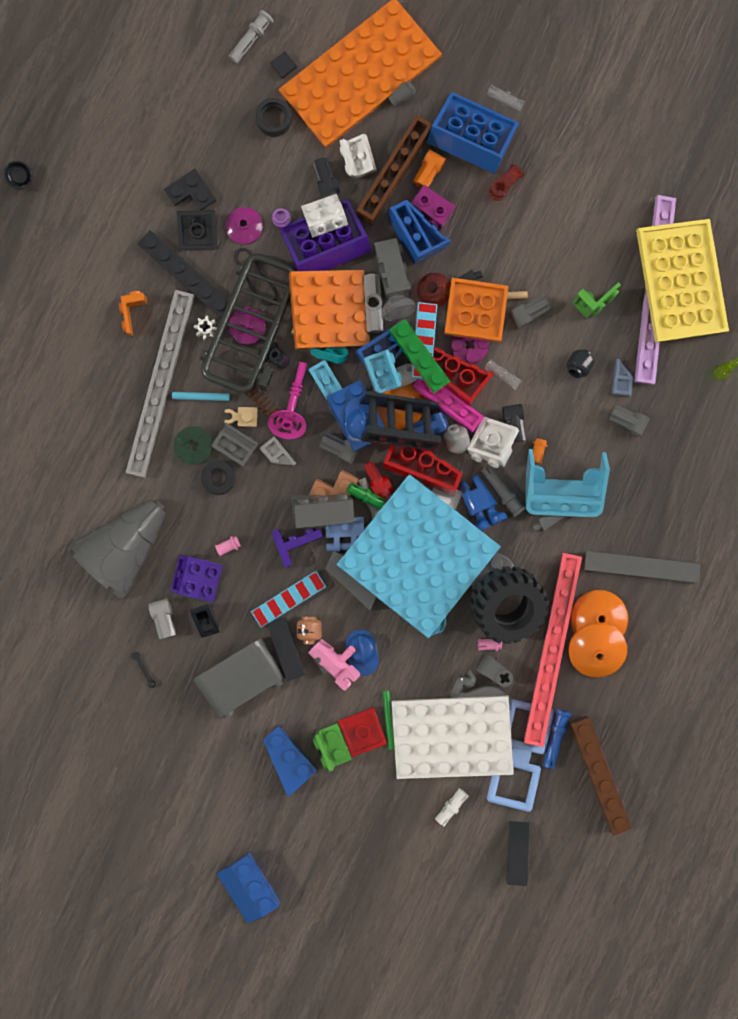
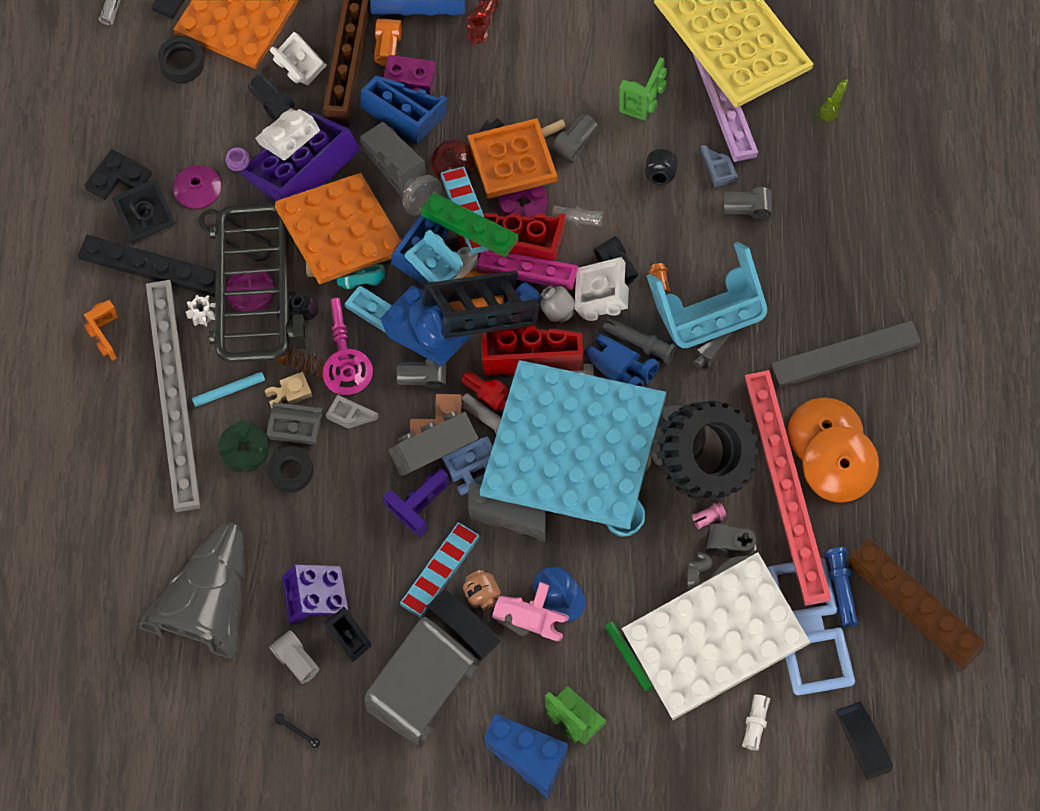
camera: 20 degrees left, 20 degrees down
bright pink pin [215,536,241,556] -> none
red tile [338,707,387,758] -> none
green pin [346,482,385,510] -> none
light grey piece [363,274,384,334] -> none

